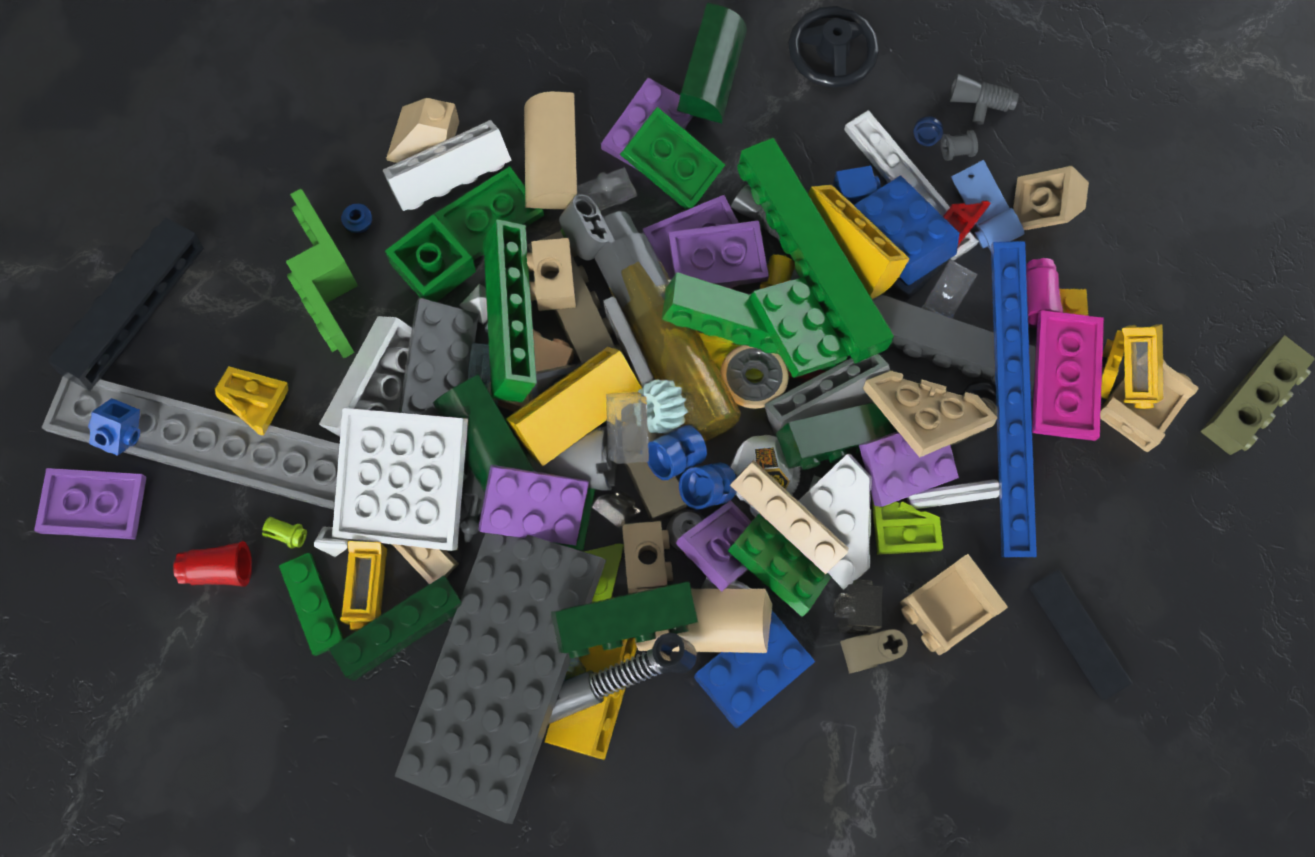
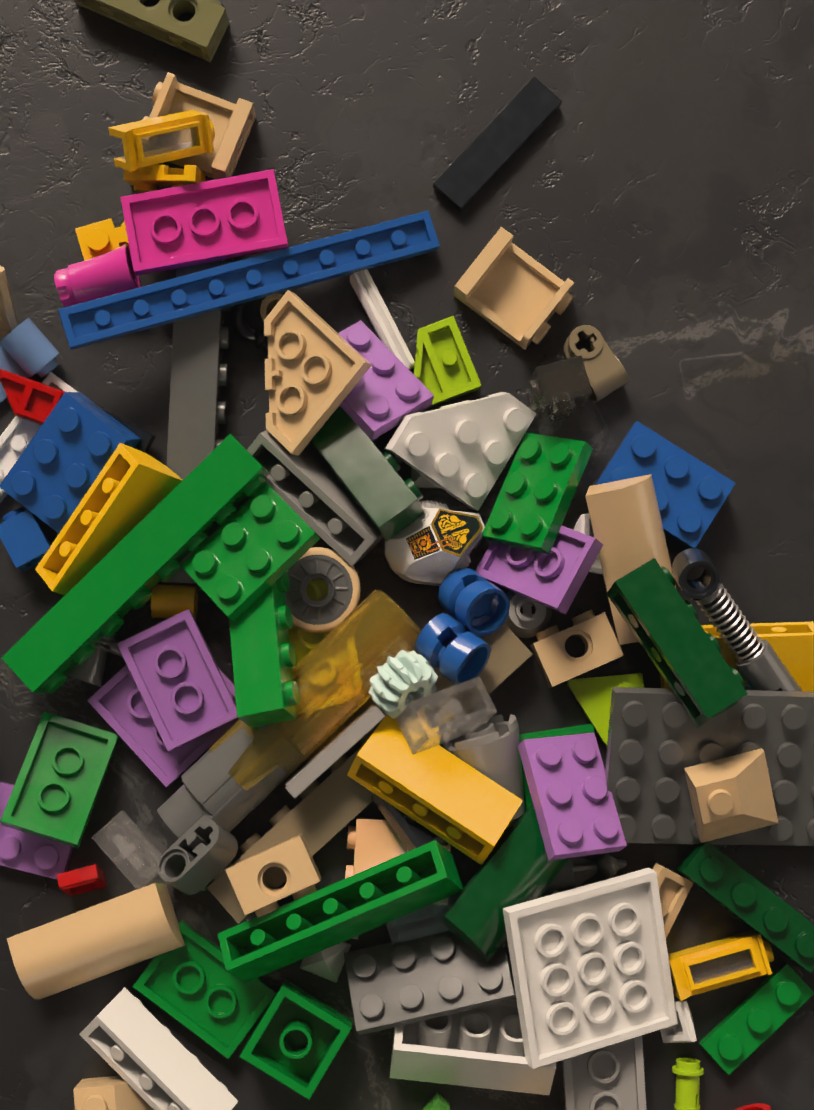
camera: 110 degrees left, 10 degrees up
clear smoke plate [592,491,641,527] -> none
tan plate [730,460,849,574] -> none
clear plate [922,260,977,318] -> none
none -> red tile [57,864,107,896]
none -> tan slope [684,748,778,843]

